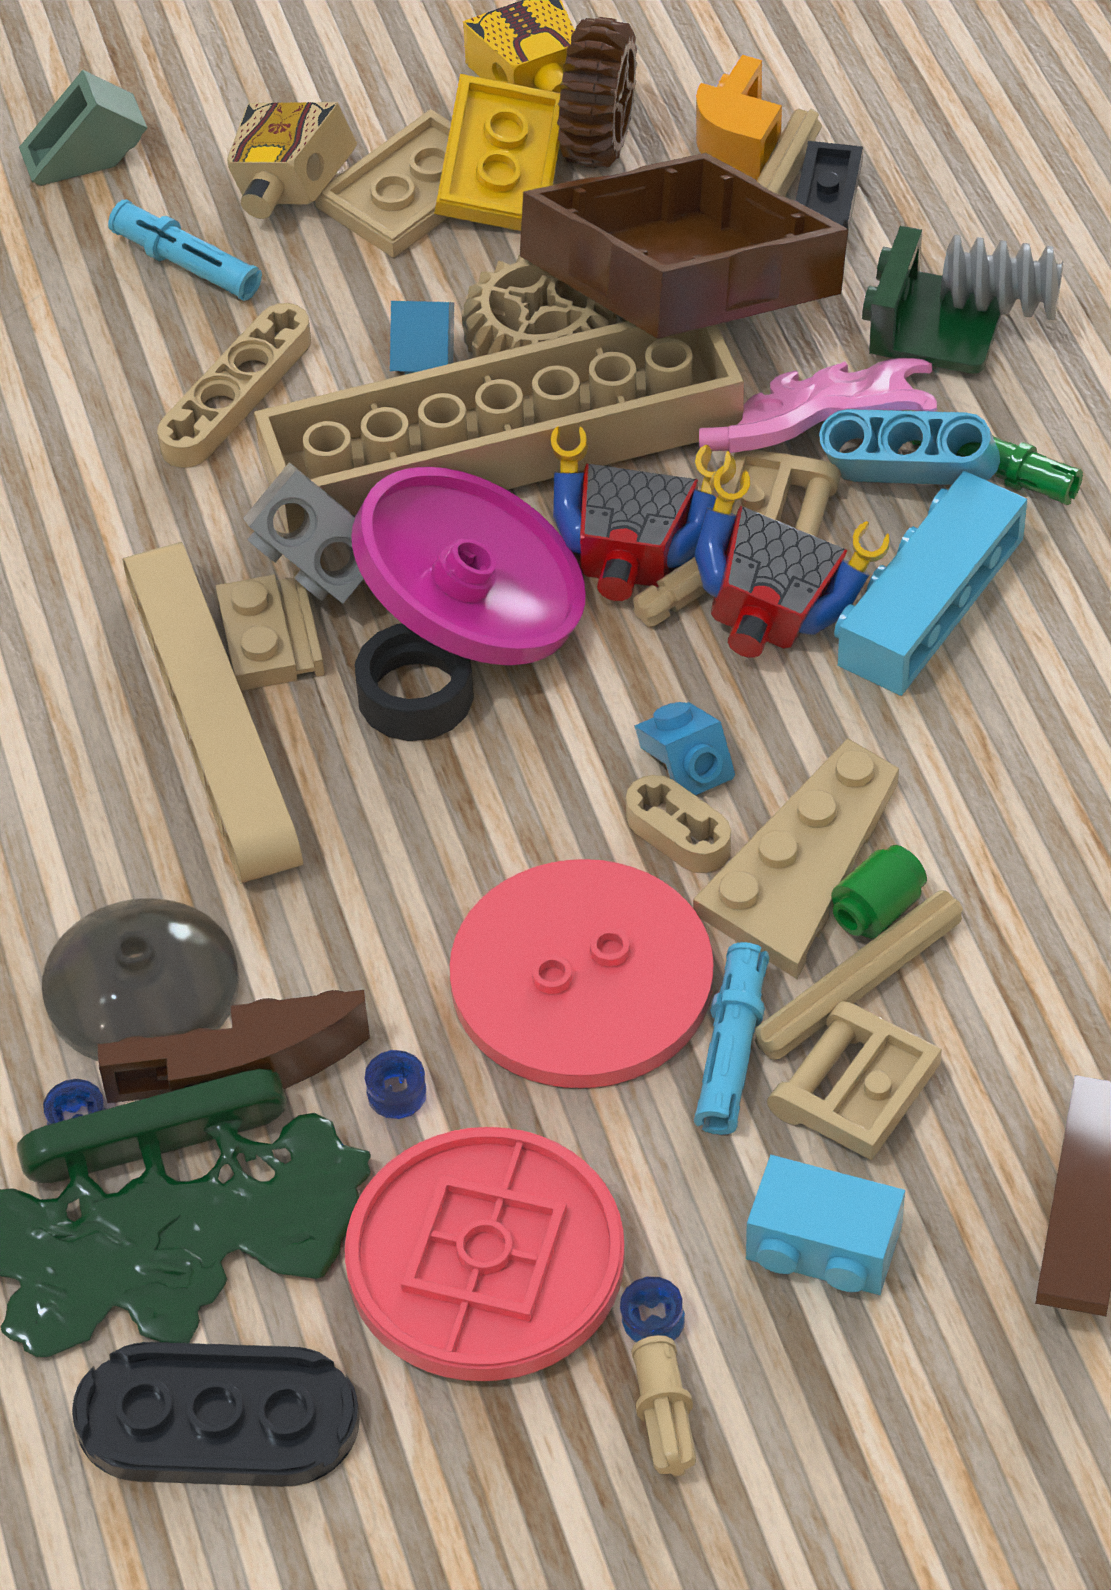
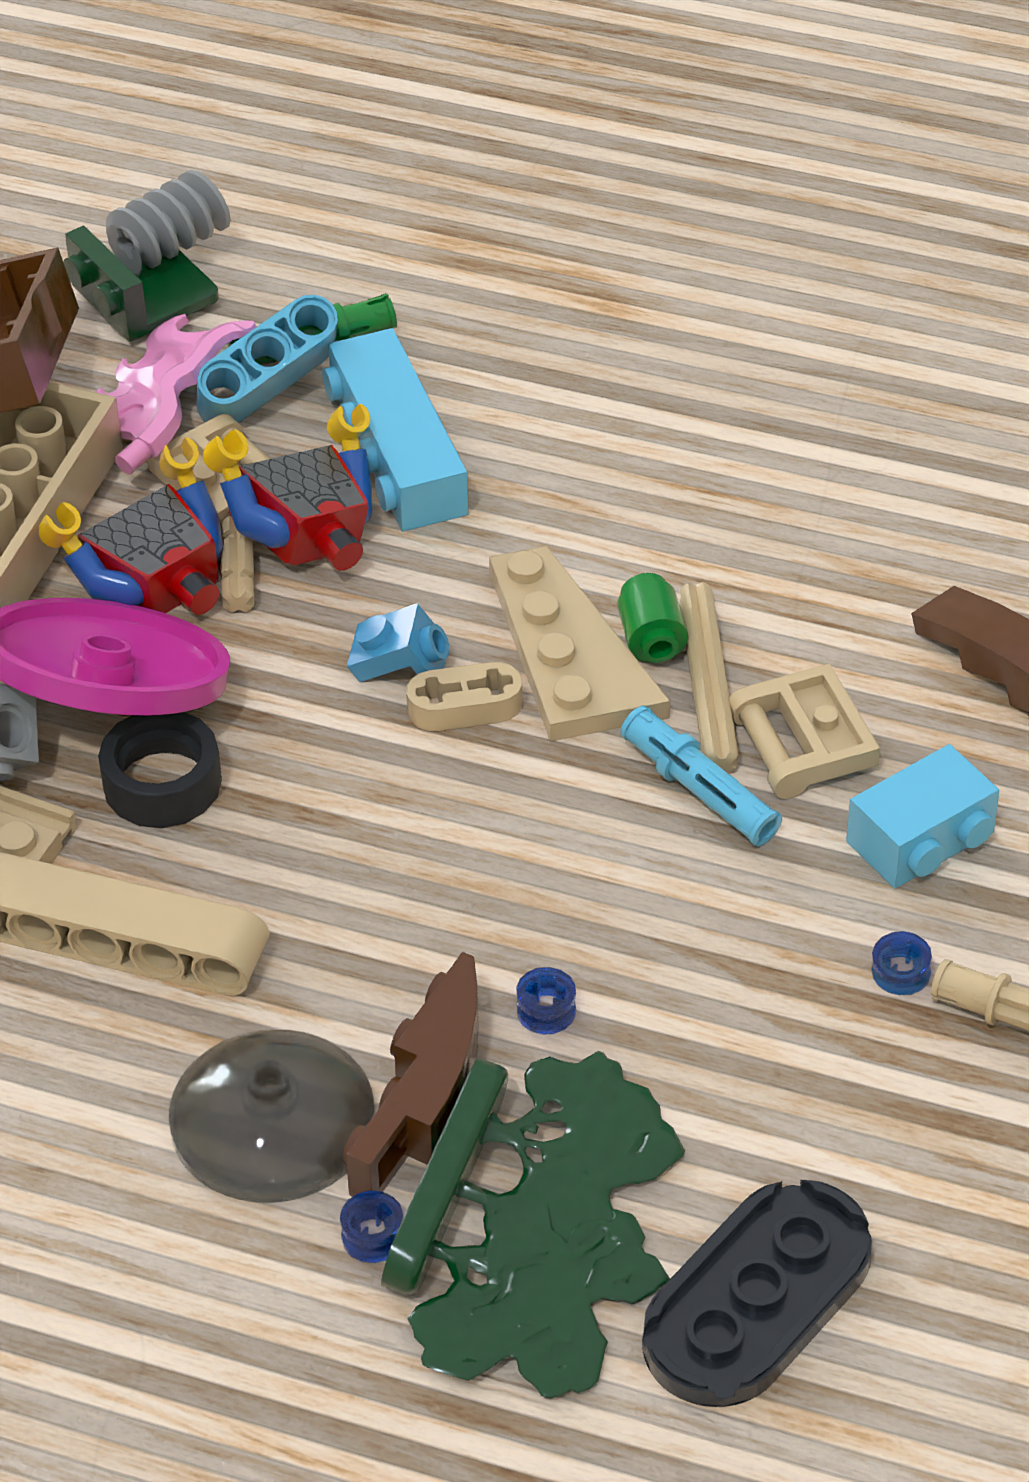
camera: 55 degrees left, 5 degrees down
coral plate [345,1127,625,1381] -> none
coral plate [450,859,713,1088] -> none

